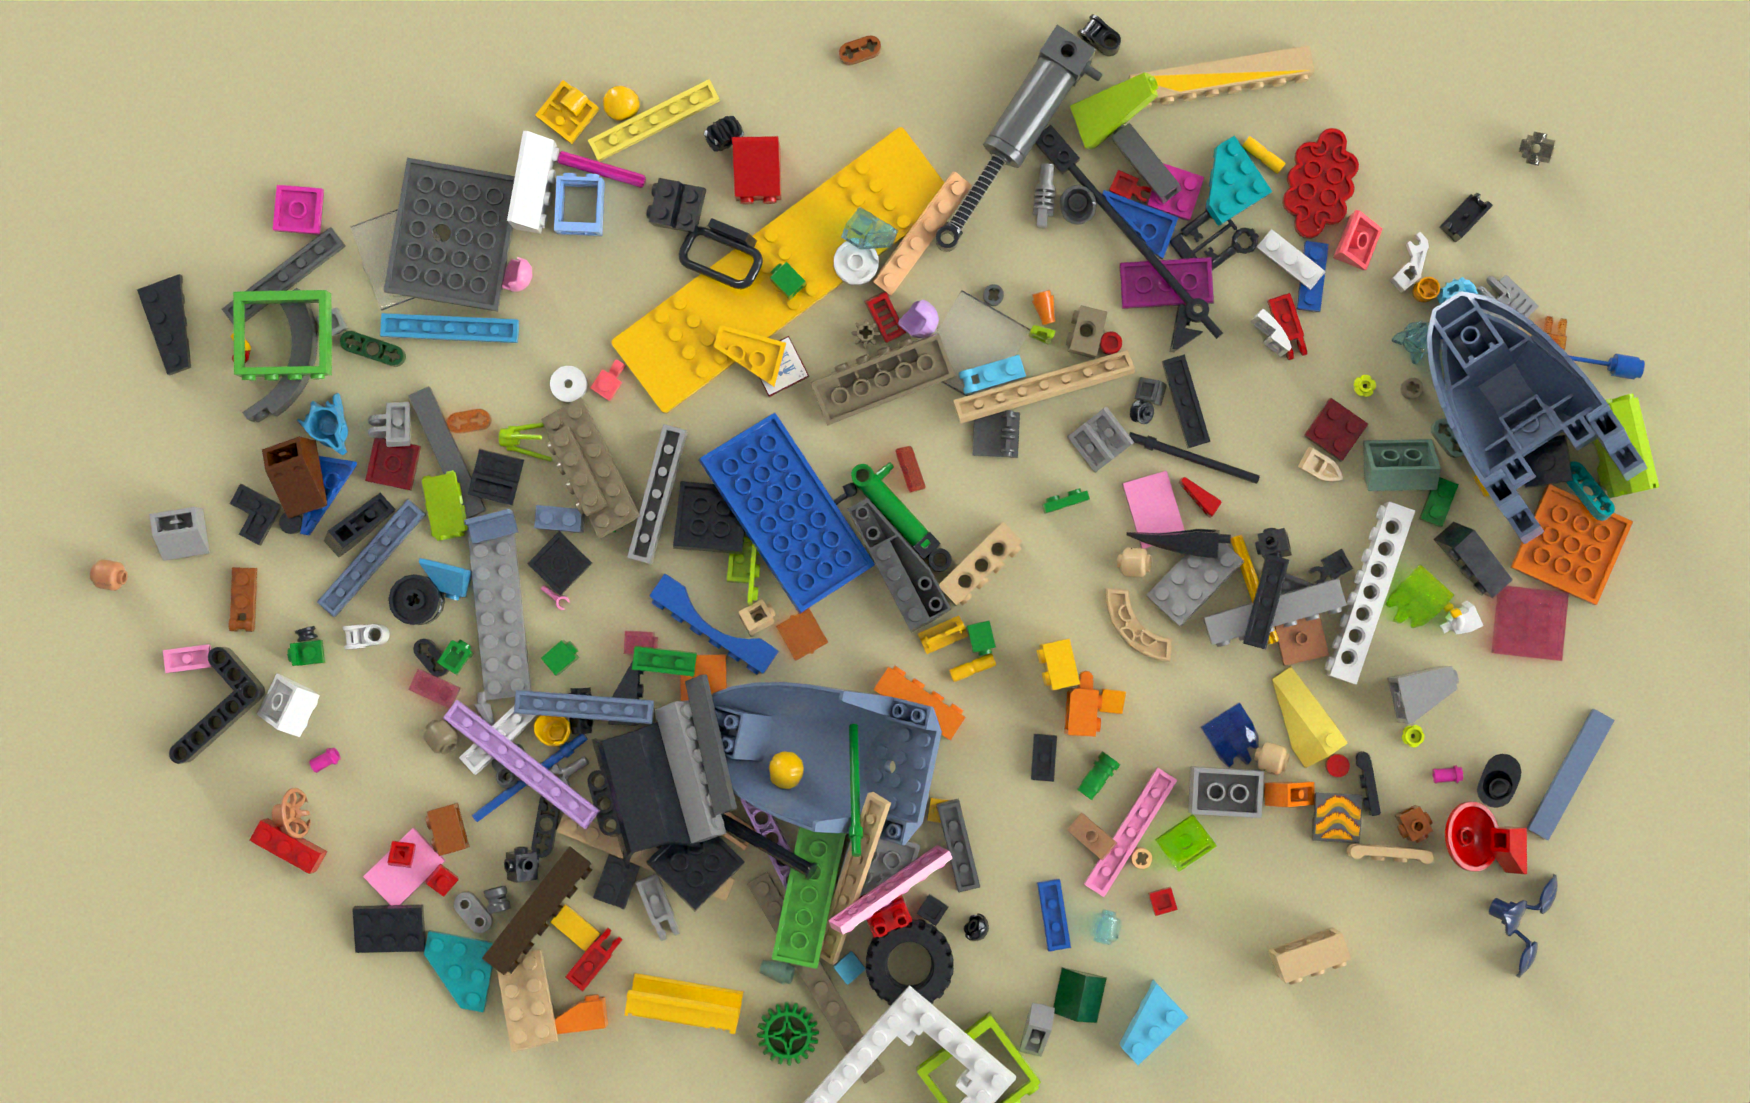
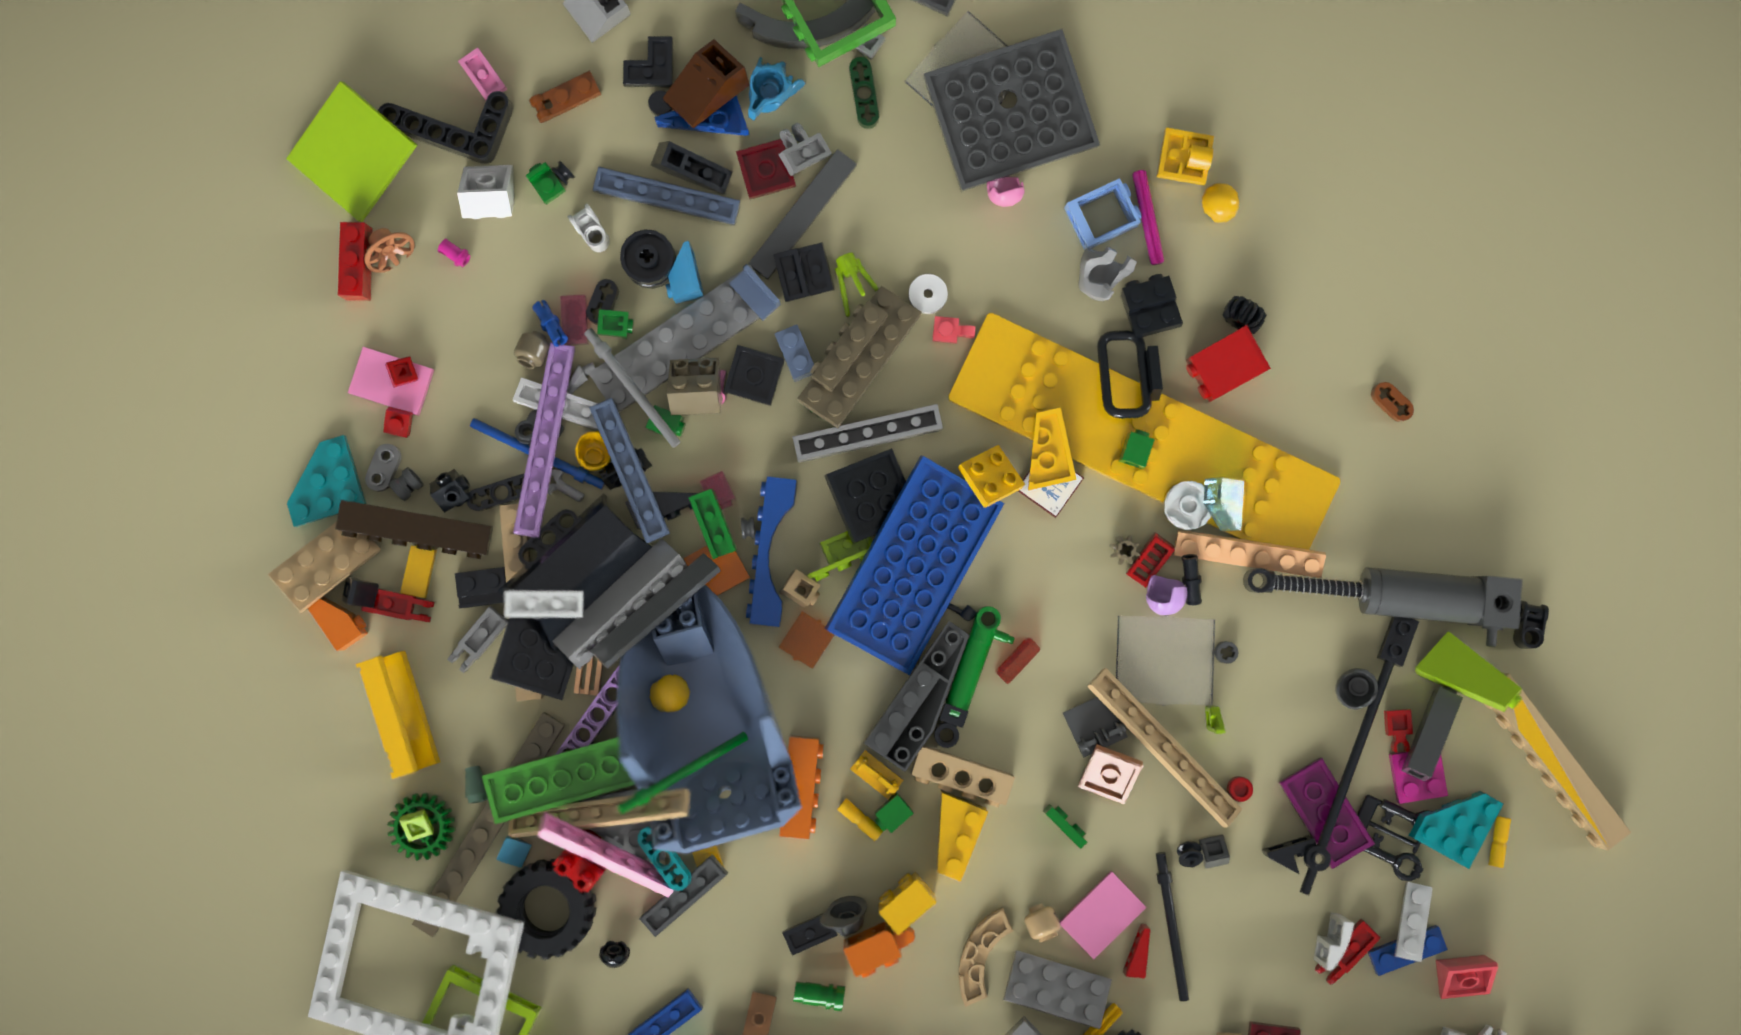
camera: 55 degrees right, 0 degrees up
black plate [352,904,426,953] -> none
dark azure plate [380,313,519,343] -> none
lime piece [421,470,468,541] -> none
dark orange brick [425,803,470,856] -> none
clear orange beam [447,409,492,434] -> none
white slope [507,131,559,234] -> none
light yellow plate [588,79,720,162] -> none
black axle [721,814,817,880] -> none
dark tan plate [811,333,955,426] -> none
black plate [917,893,949,926] -> none
medium azure plate [958,354,1026,395] -> none
orange cone [1032,290,1056,325] -> none
light grey hinge [1033,163,1056,228] -> none
dark tan brick [1066,305,1108,359] -> none
light grey slope [1067,407,1134,472] -> none
light orange slope [1099,689,1126,714] -> none
blue wing [1102,190,1178,260] -> none
black piece [1126,529,1231,559] -> none
black plate [1162,354,1211,449] -> none
red plate [1282,128,1359,239] -> none
none -> lime tile [286,81,417,222]
none -> black slope [341,576,379,608]
none -> lime tile [399,809,434,842]
none -> white plate [505,591,583,617]
none -> blue pin [532,300,568,347]
none -> light grey bar [584,328,680,448]
none -> teal beam [637,826,692,891]
none -> dark tan slope [667,358,721,415]
none -> dark grey bush [741,517,755,539]
none -> dark grey piece [820,896,867,937]
none -> yellow wedge [936,790,988,882]
none -> yellow plate [958,445,1025,508]
none -> light grey piece [1078,247,1137,301]
none -> plate [1078,744,1143,804]
none -> black pin [1182,554,1202,606]

